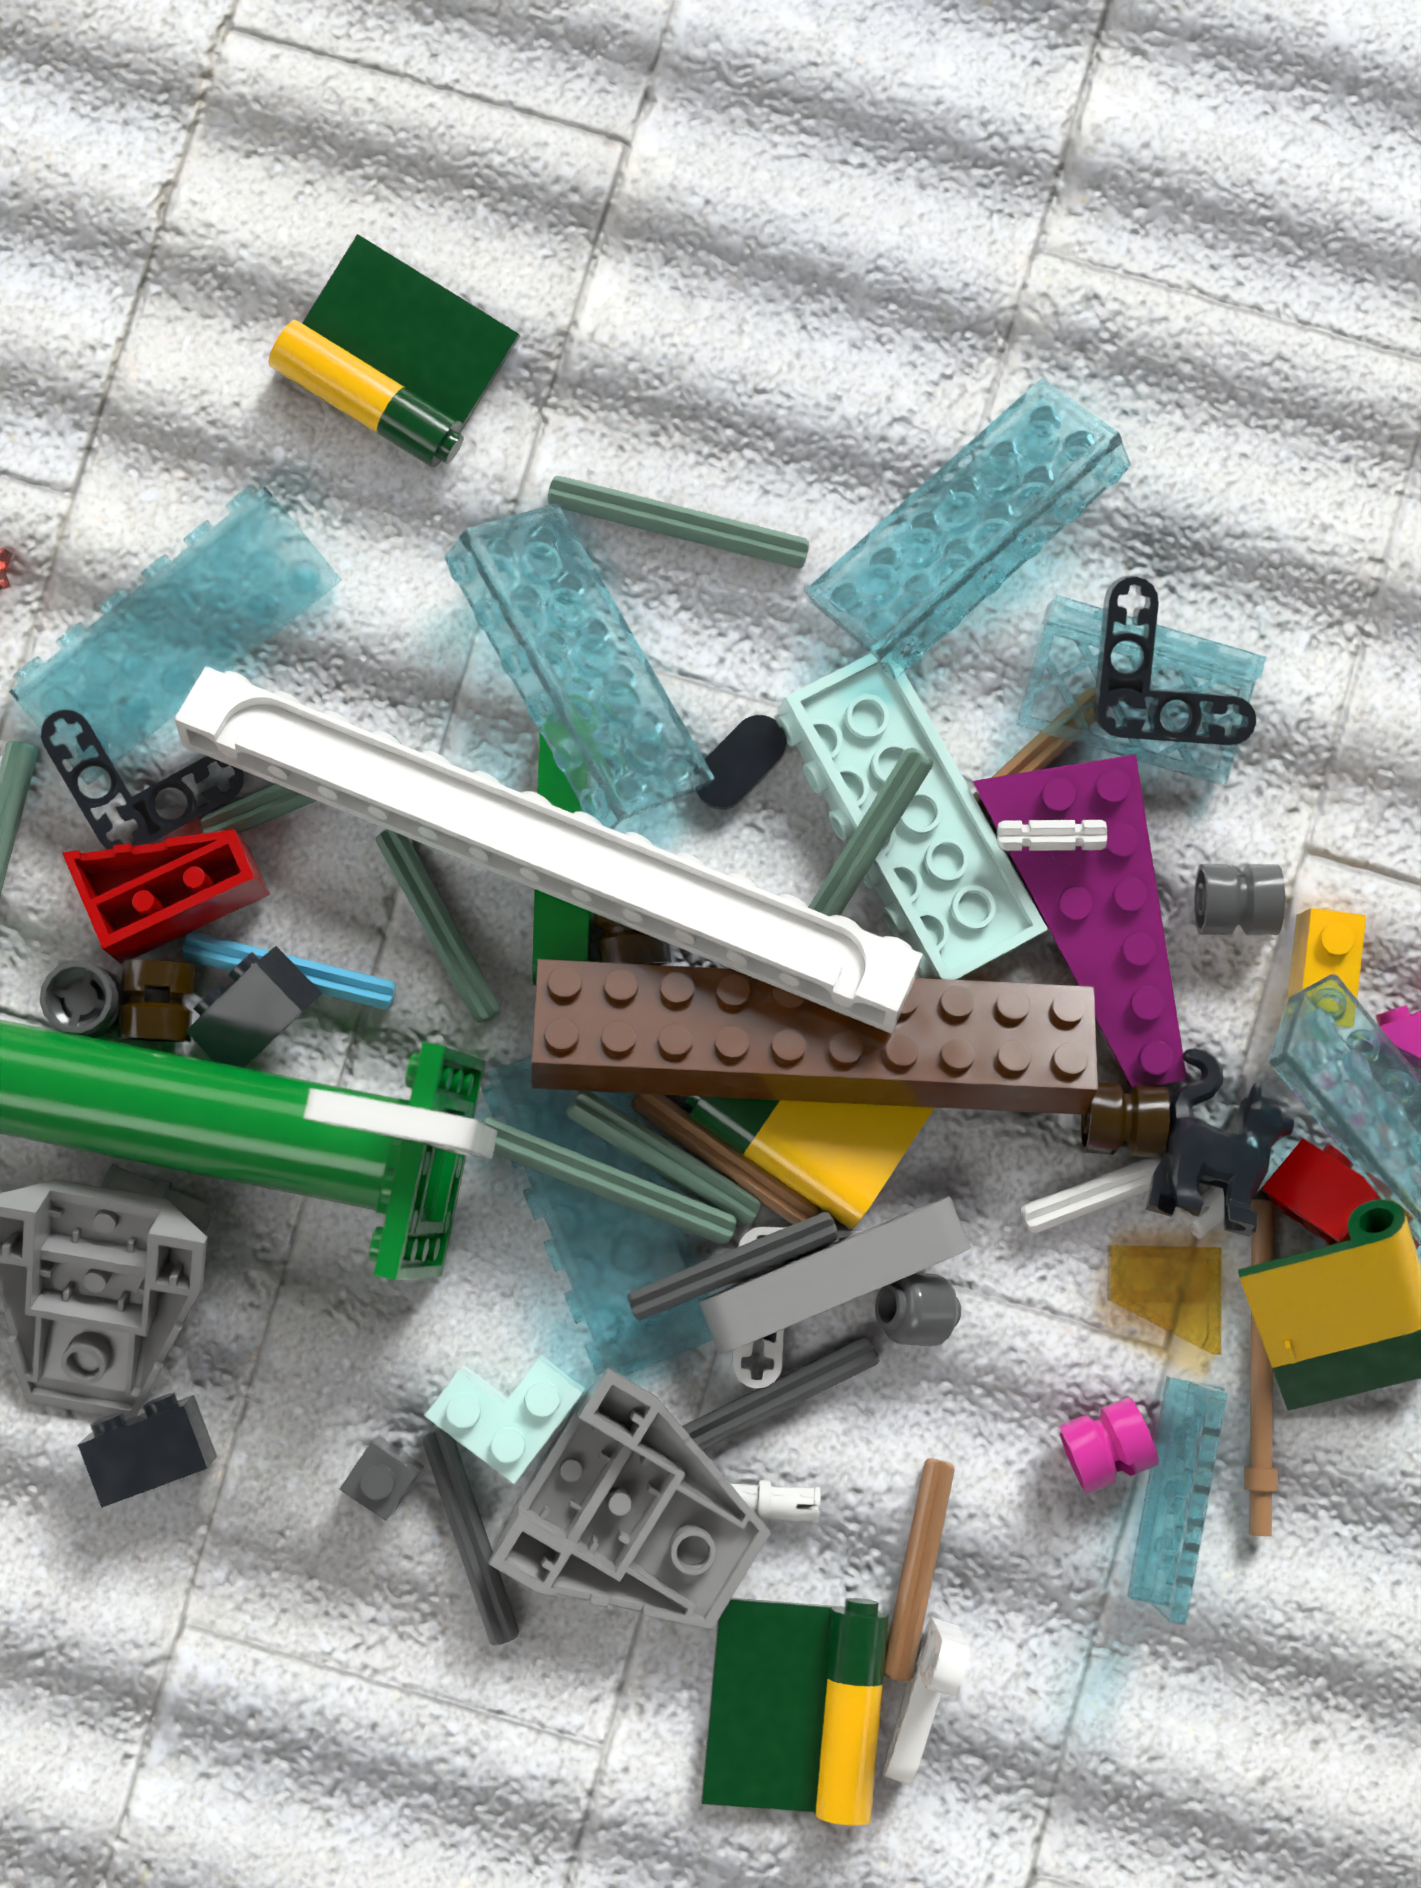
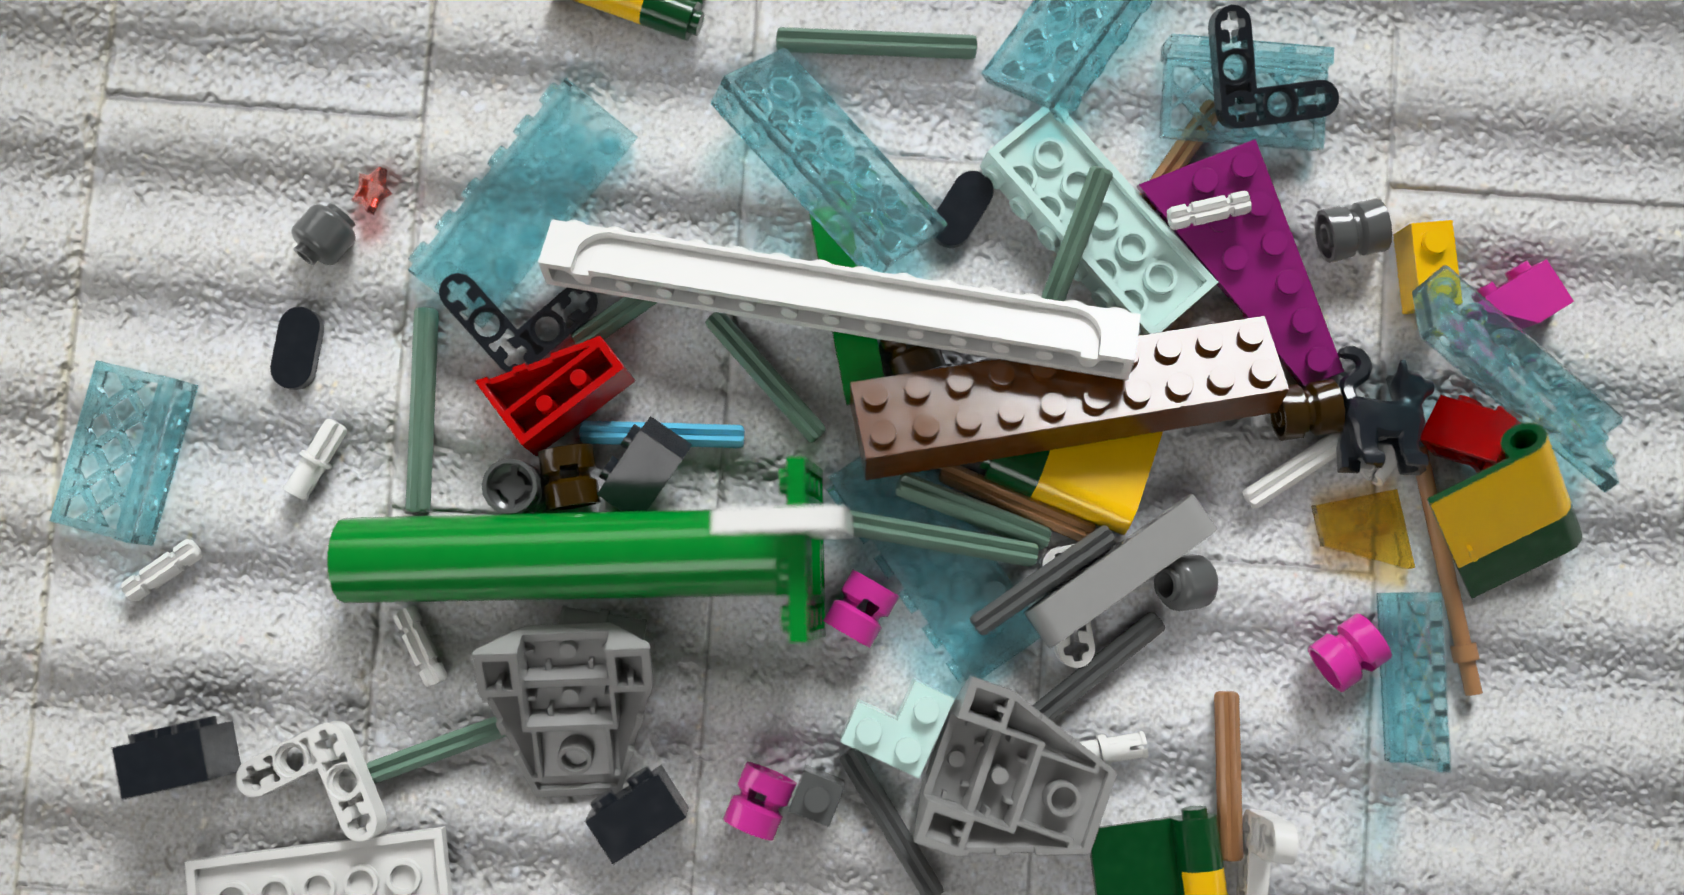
camera: 15 degrees left, 0 degrees up
none -> dark pink wheel [723,762,797,841]
none -> dark pink wheel [823,569,900,648]

